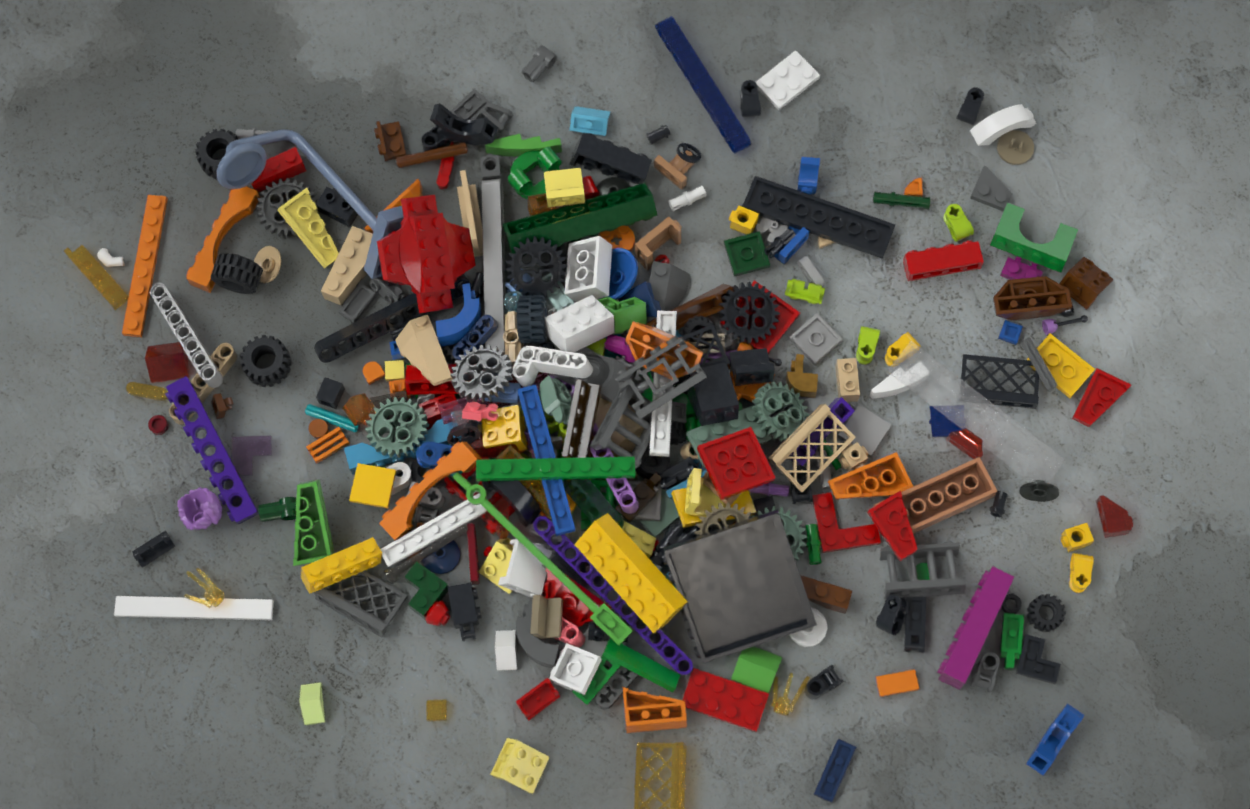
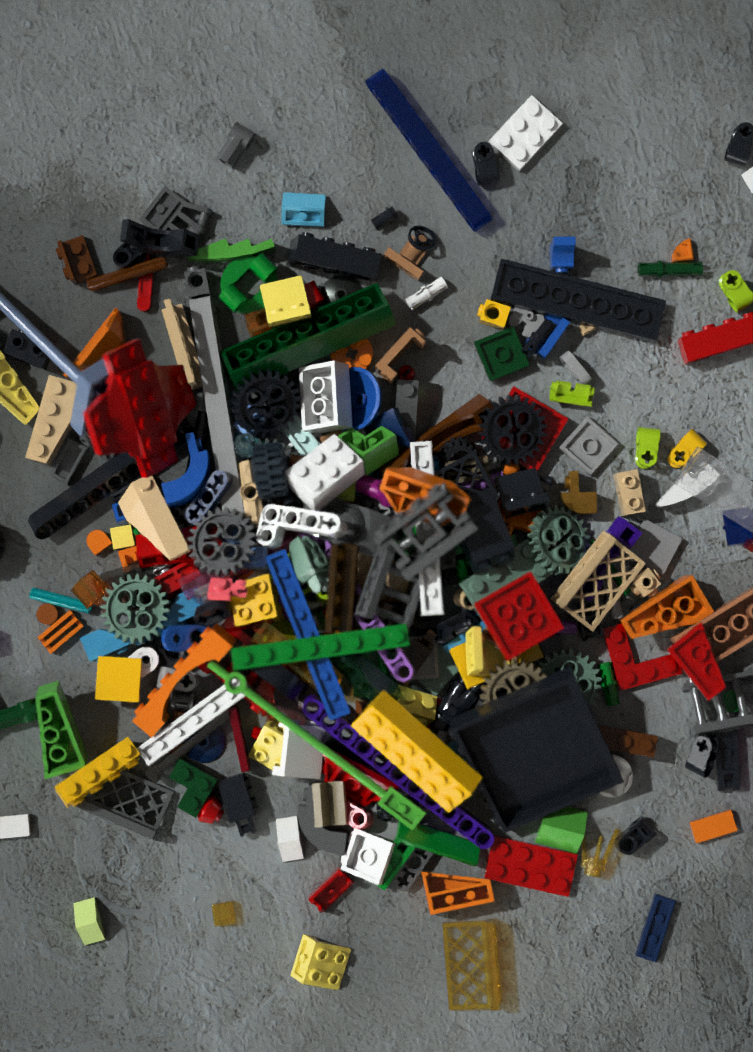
camera: 10 degrees left, 15 degrees up
black panel [316,377,345,409] -> none

